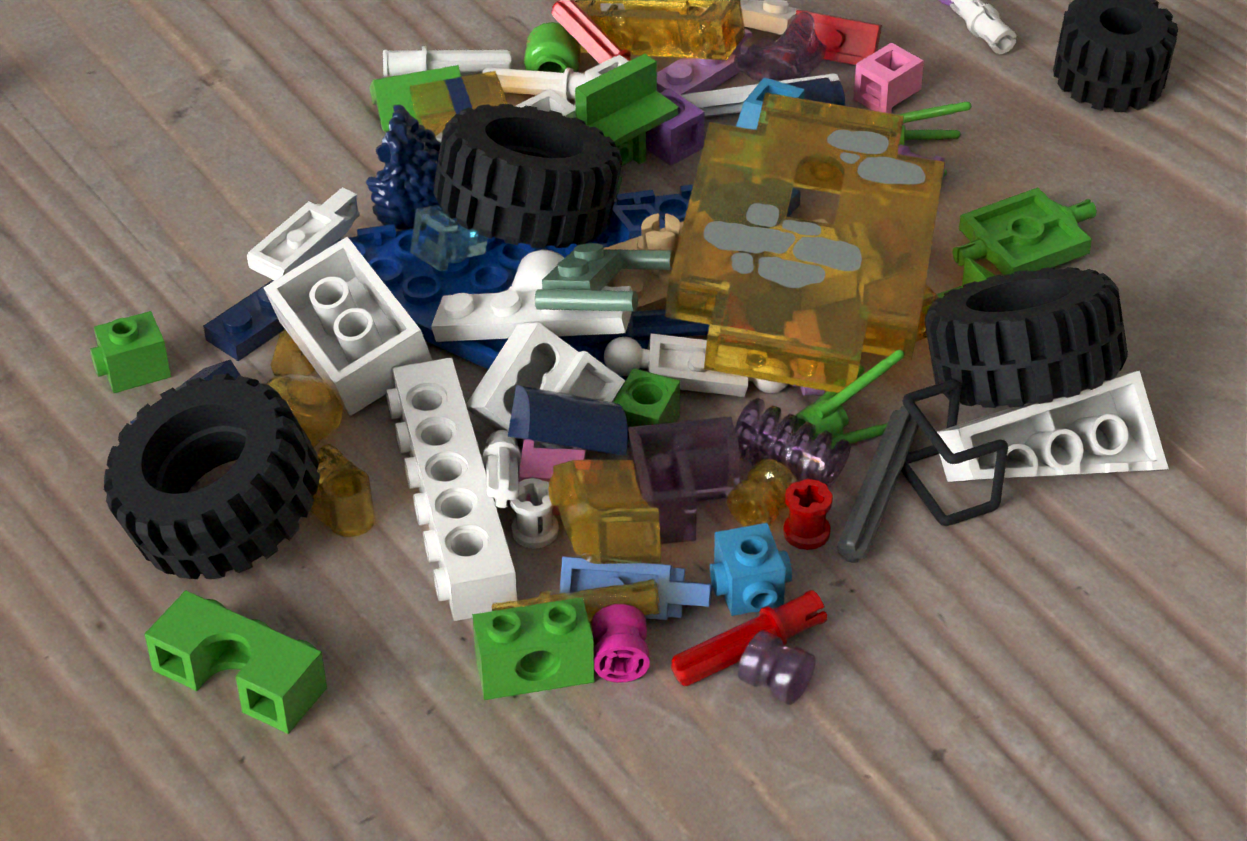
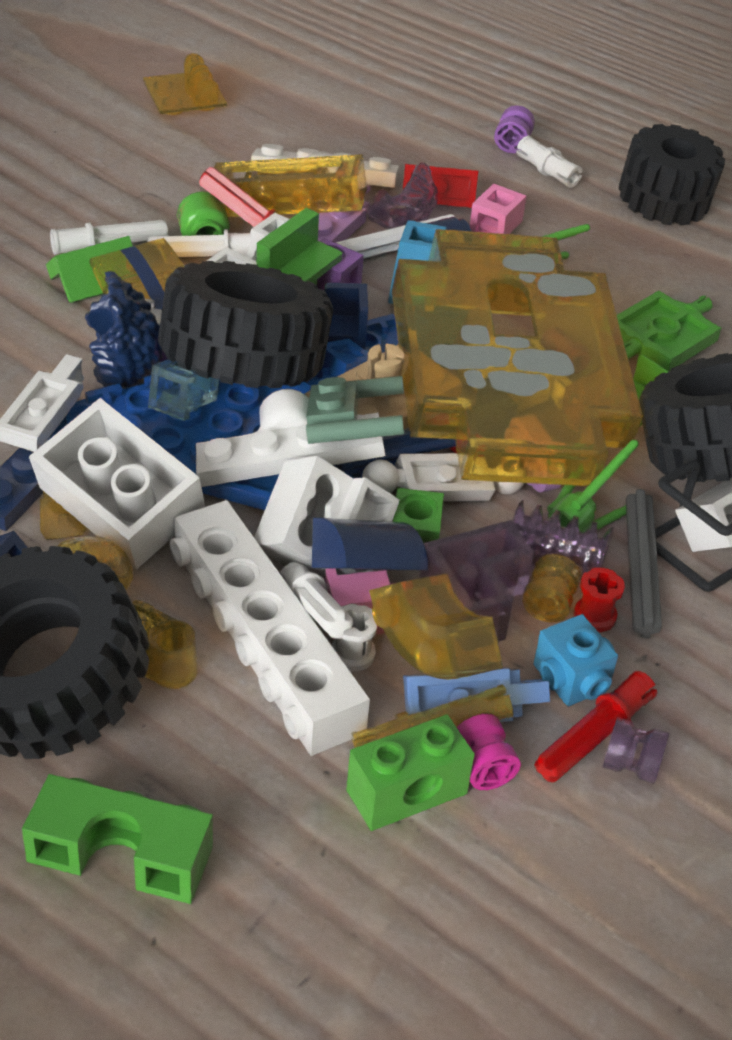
camera: 20 degrees left, 0 degrees up
none -> dark blue panel [324,282,368,349]

